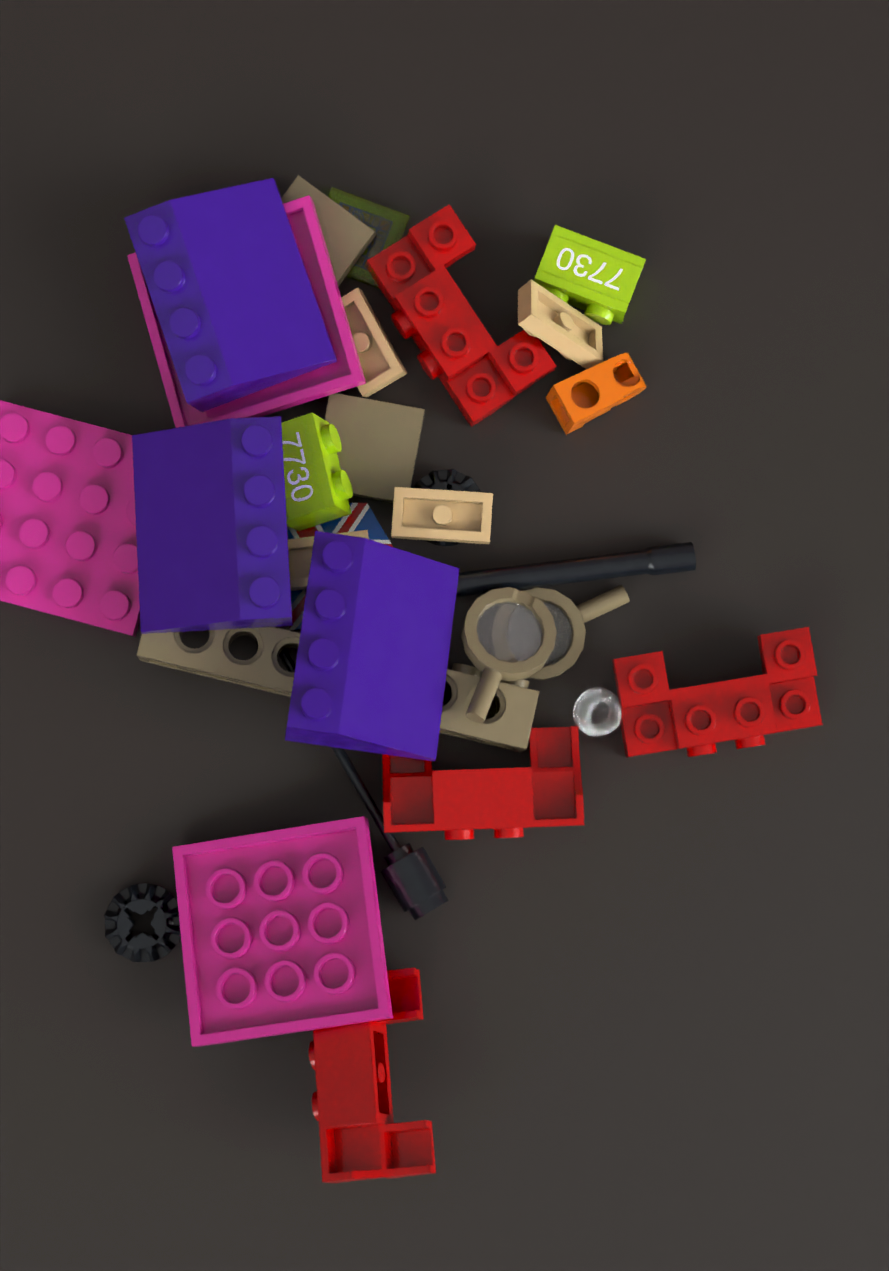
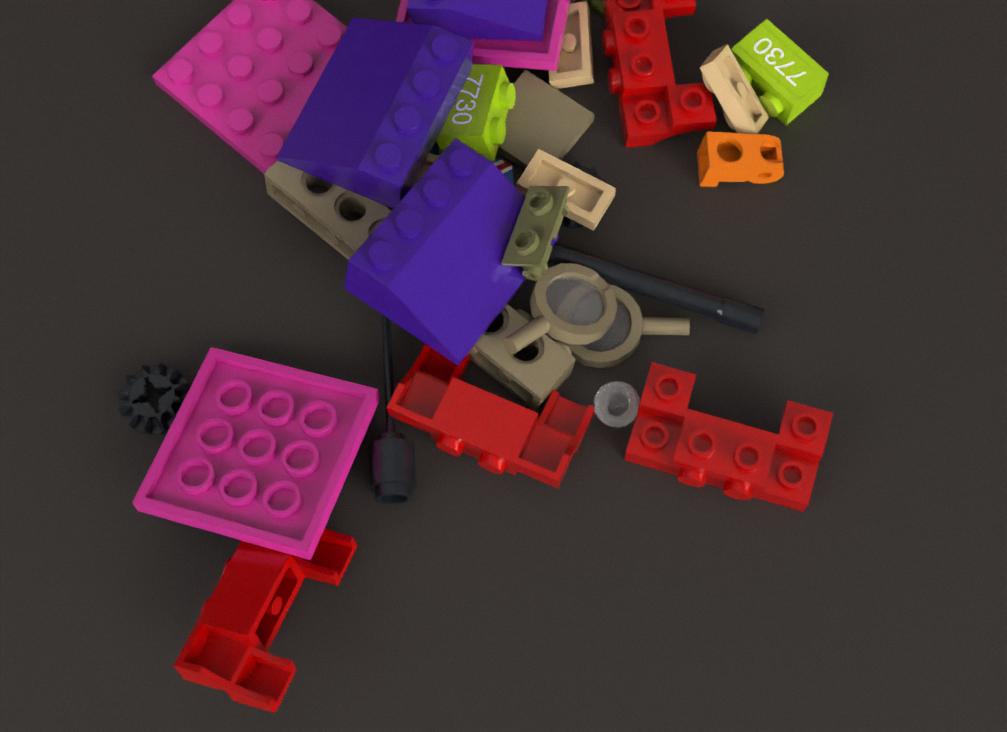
camera: 30 degrees right, 15 degrees down
none -> olive hinge [501,186,570,281]

